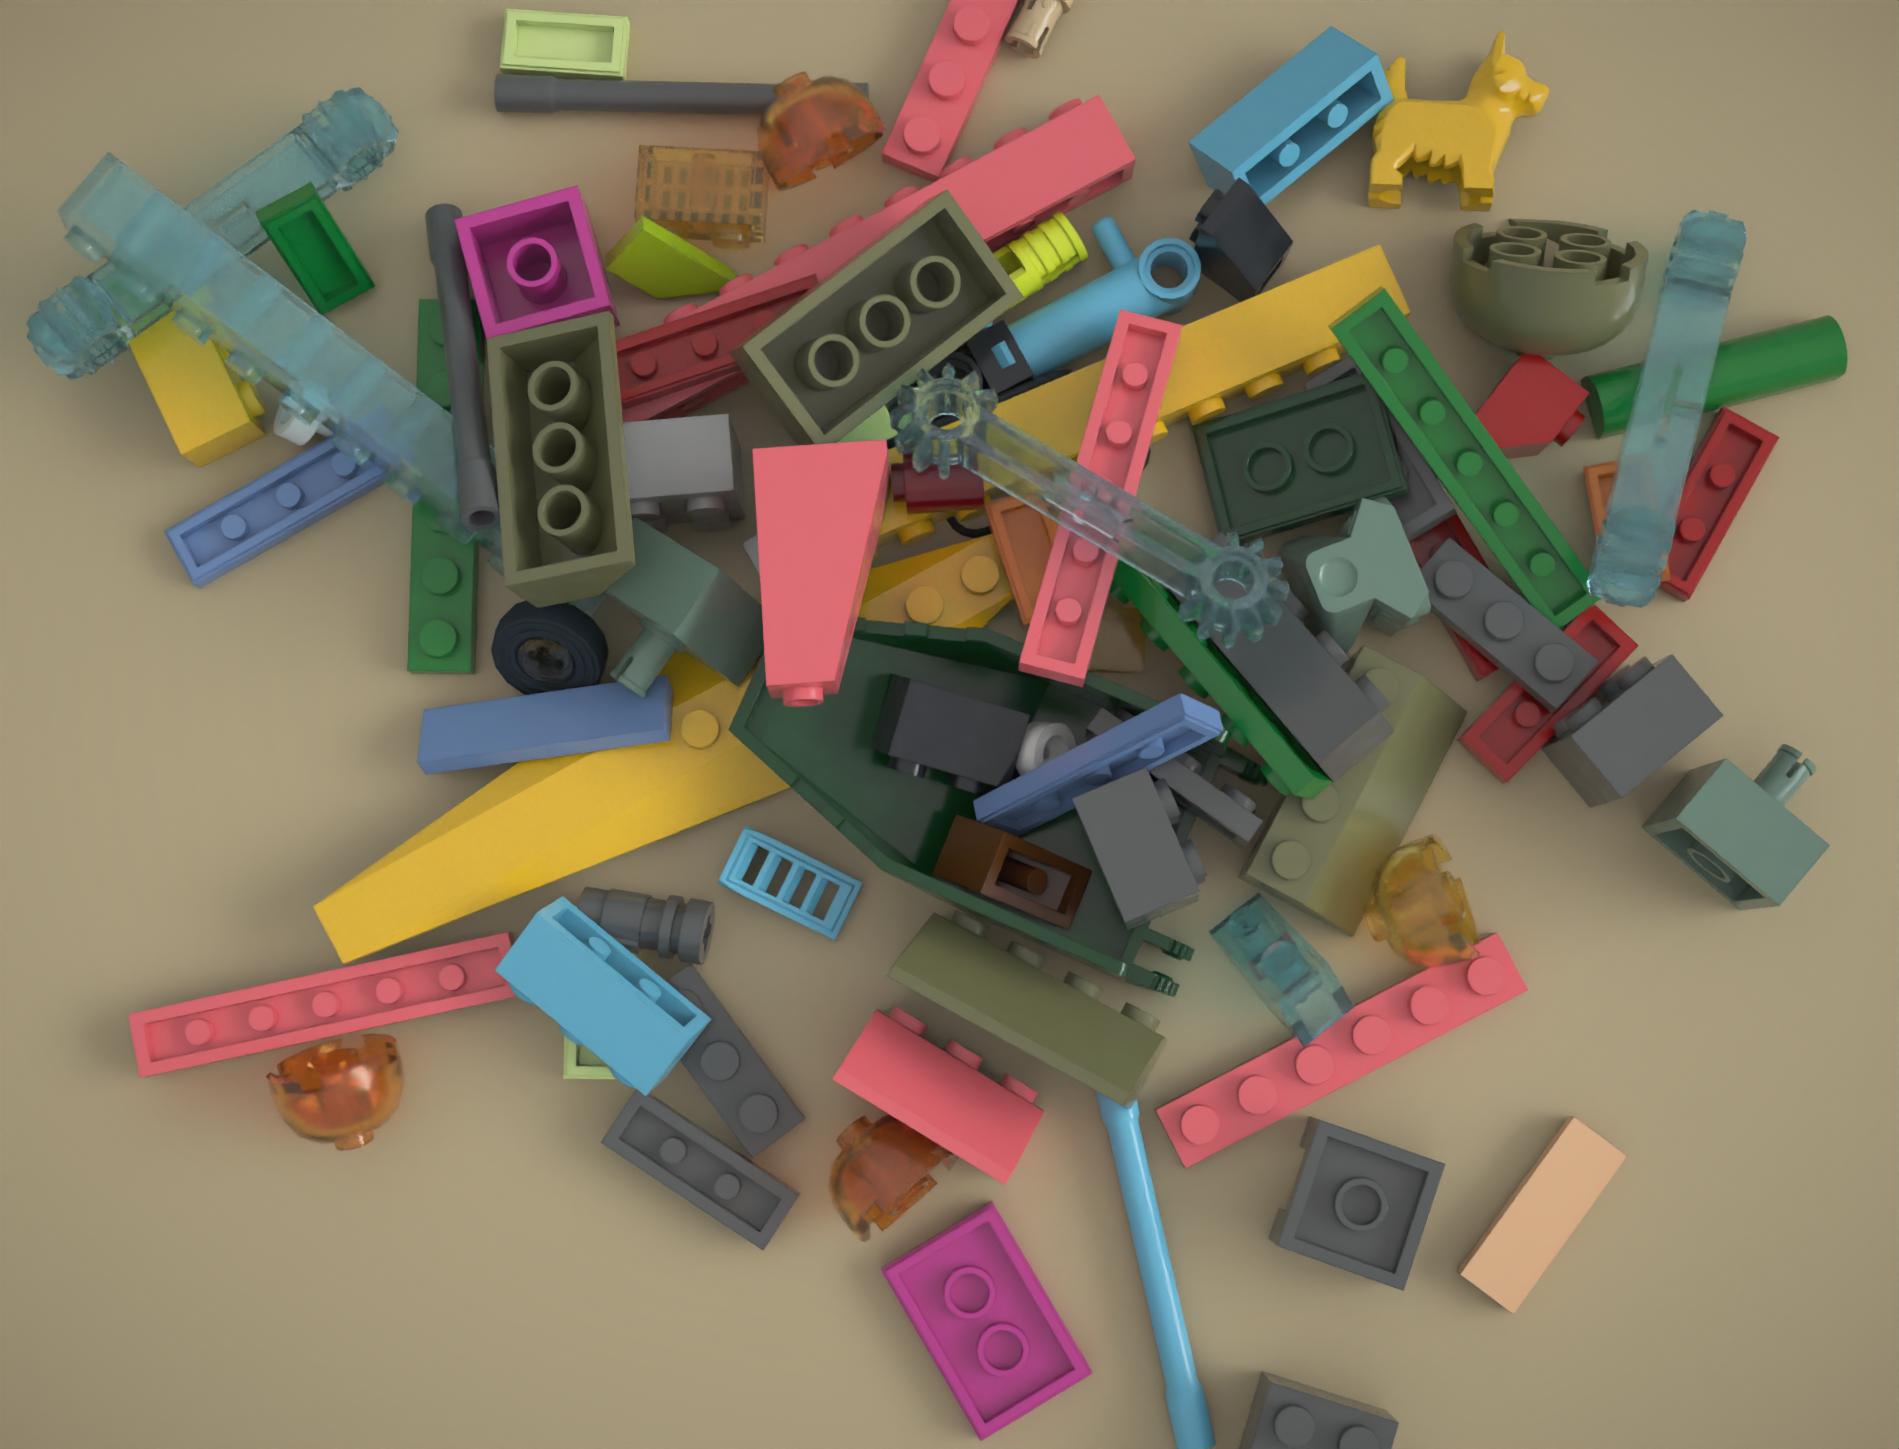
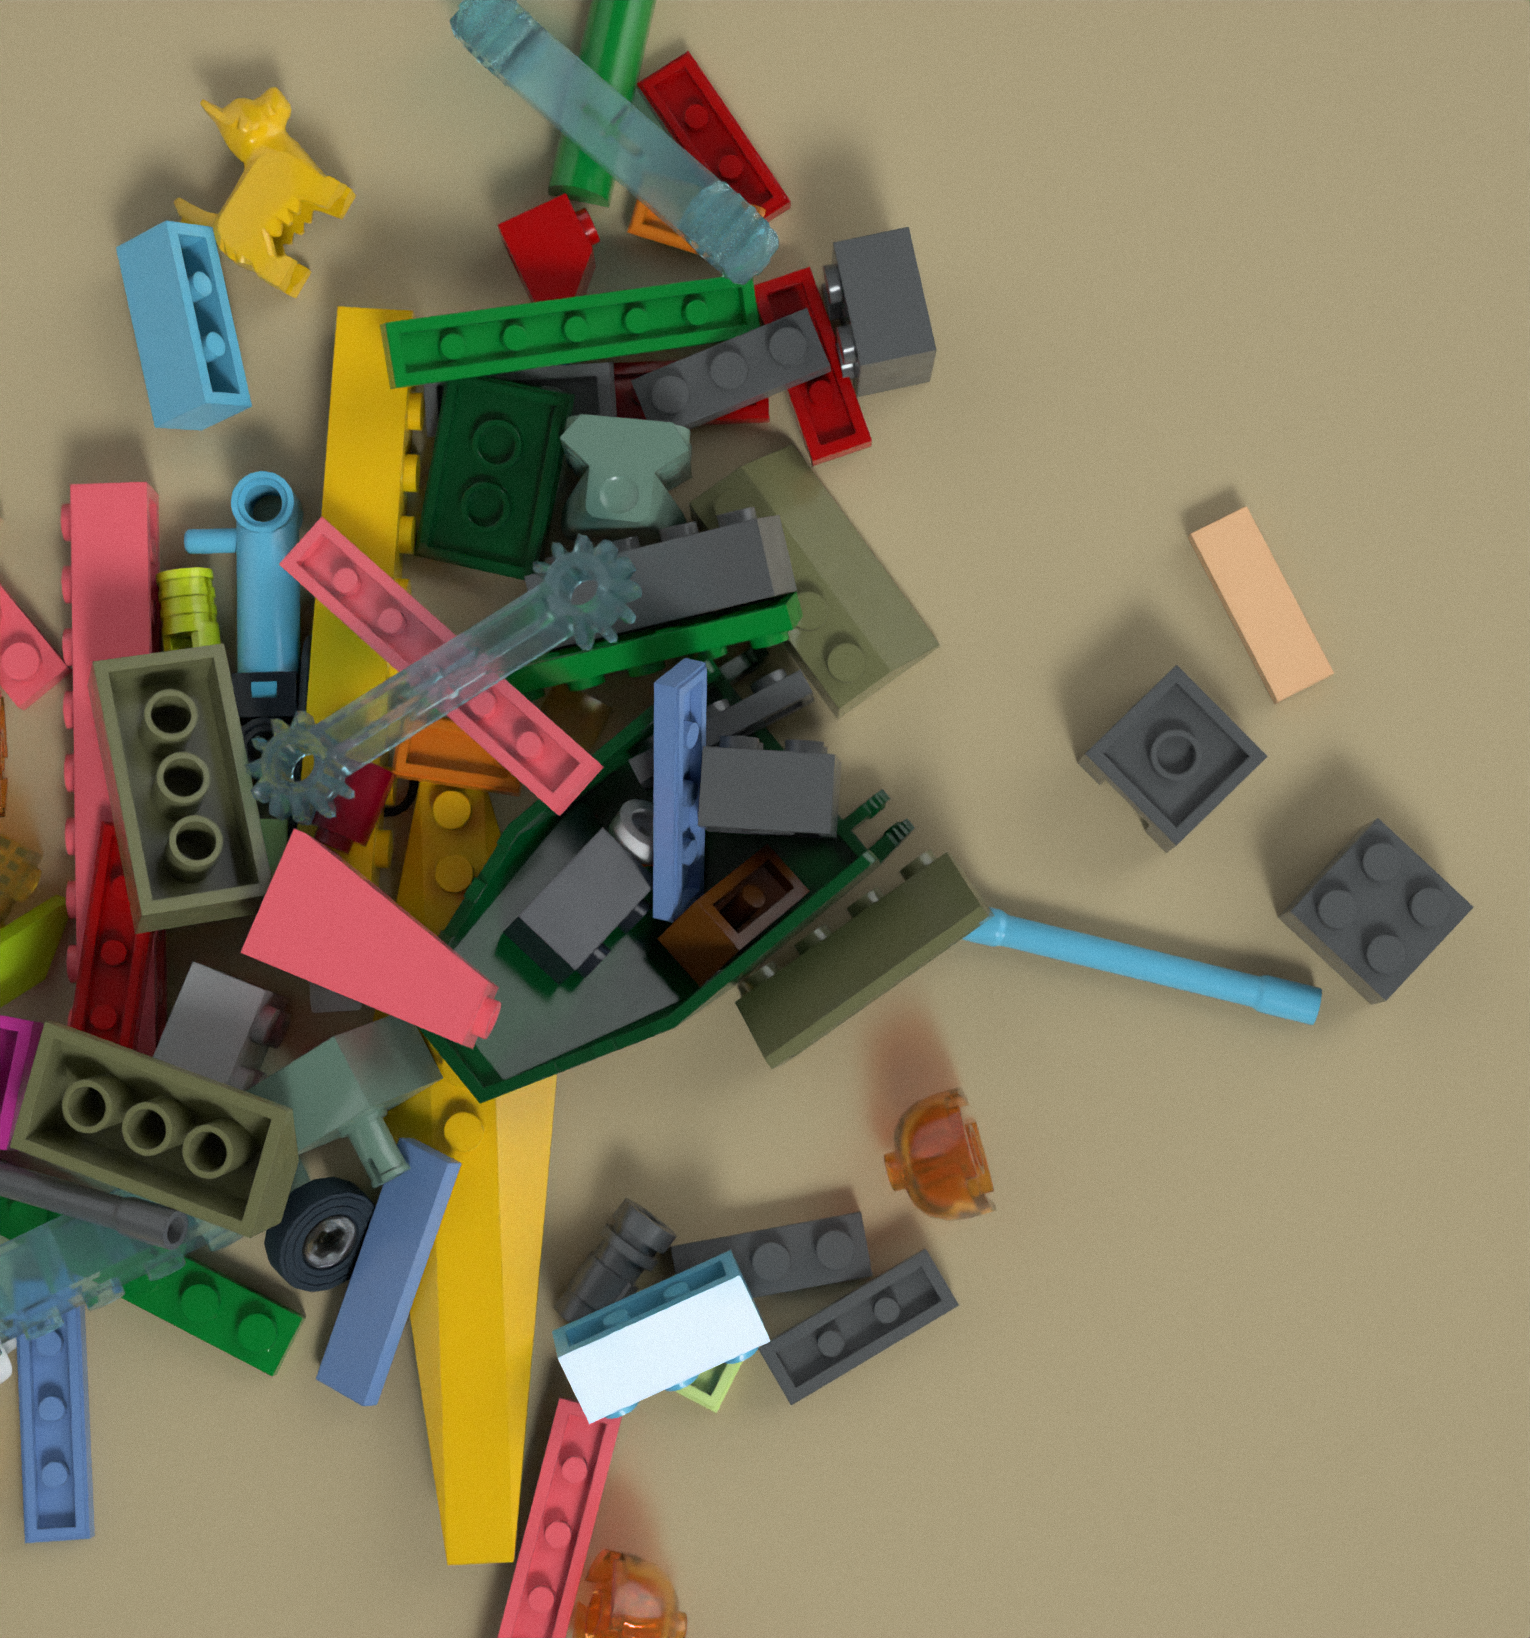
camera: 65 degrees left, 0 degrees up
medium azure slope [718,825,863,941] -> none
coral slope [832,1005,1044,1185] -> none
dark pink tile [881,1201,1093,1441] -> none
coral plate [1154,933,1528,1168] -> none
black slope [1189,178,1294,302] -> none
clear light blue slope [1209,892,1355,1047] -> none
clear yellow cylinder [1363,834,1479,968] -> none
olive cylinder [1449,218,1649,360] -> none
sand green brick [1641,744,1830,911] -> none

